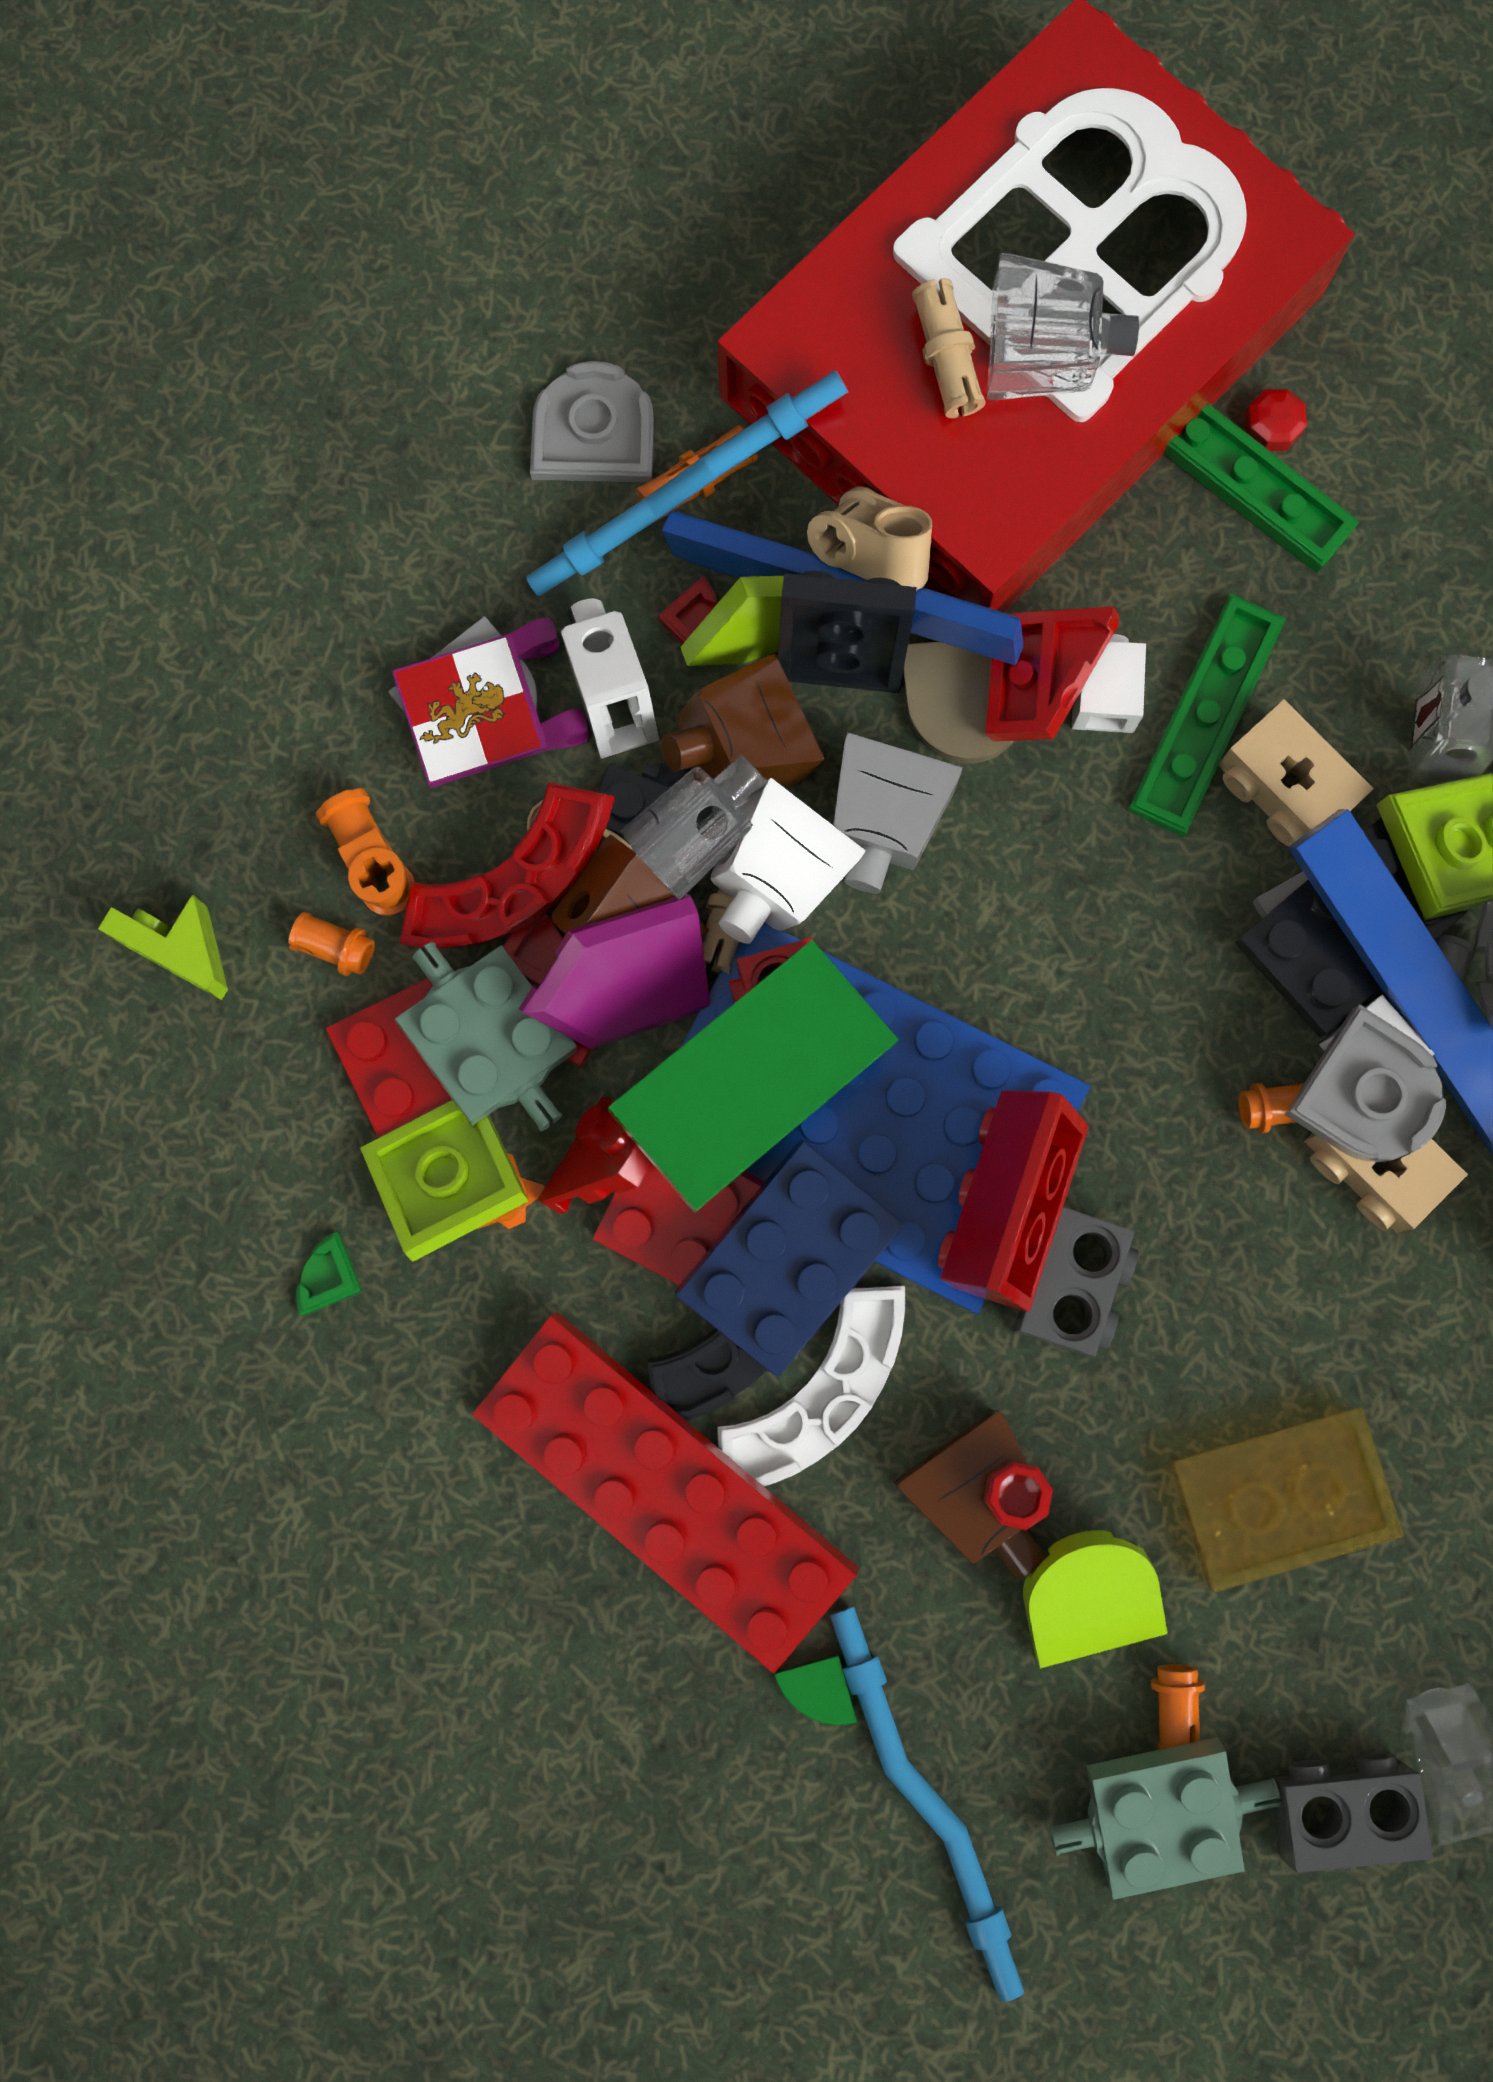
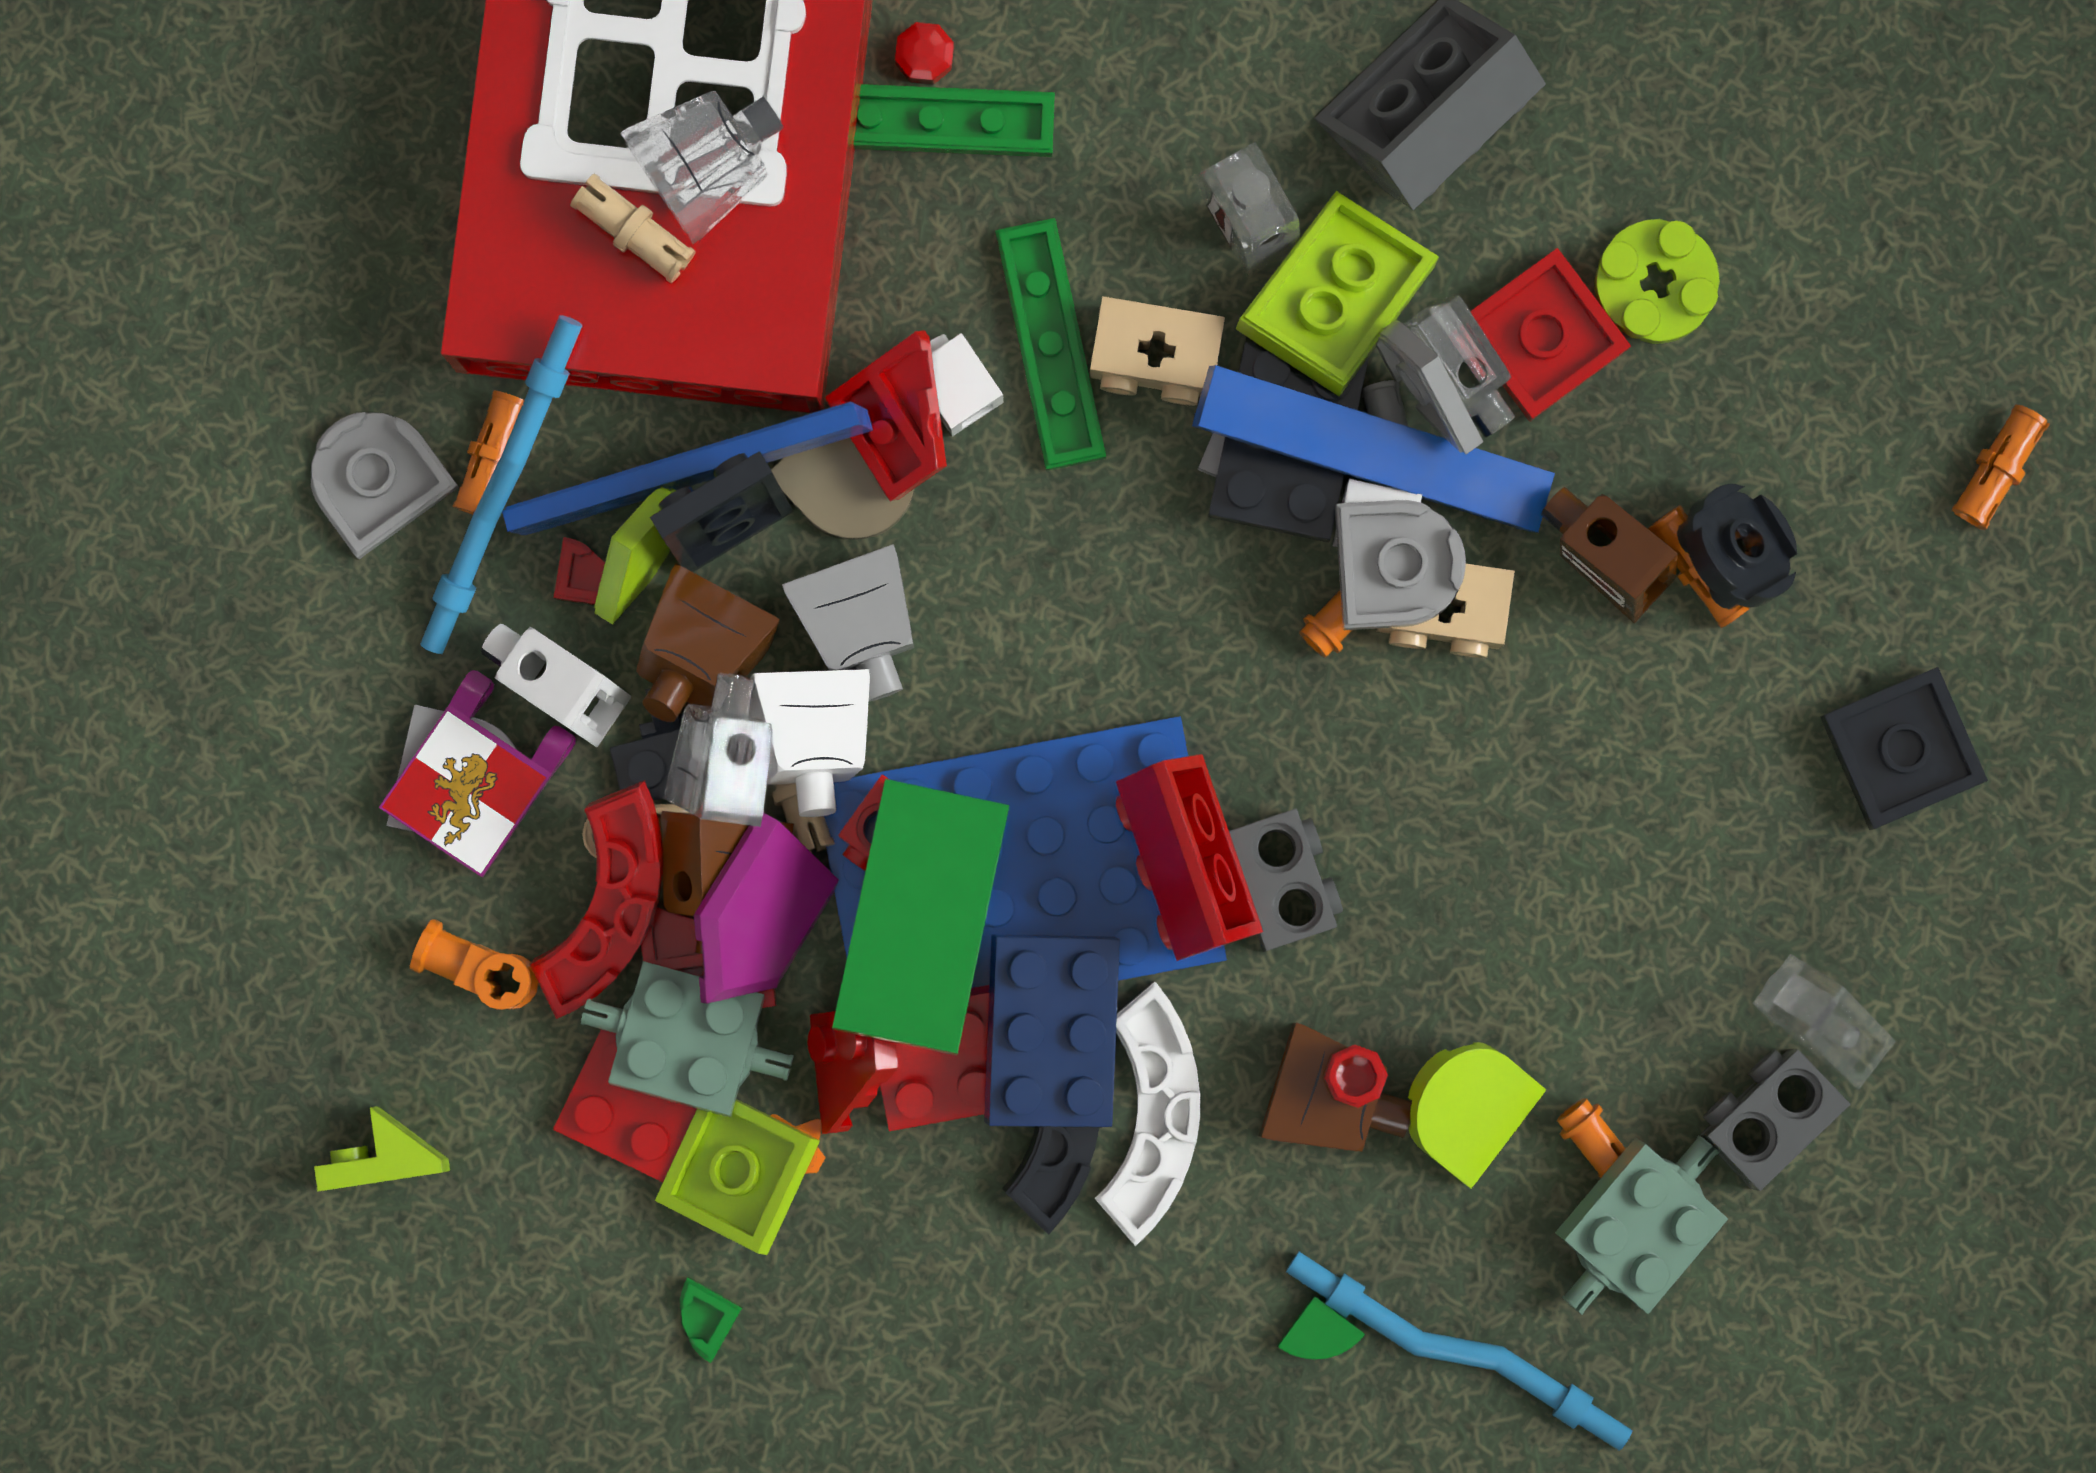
camera: 40 degrees left, 5 degrees up
orange pin [288,911,375,976] -> none
red plate [472,1312,860,1674] -> none
tan piece [807,486,932,591] -> none
clear yellow plate [1169,1407,1404,1593] -> none

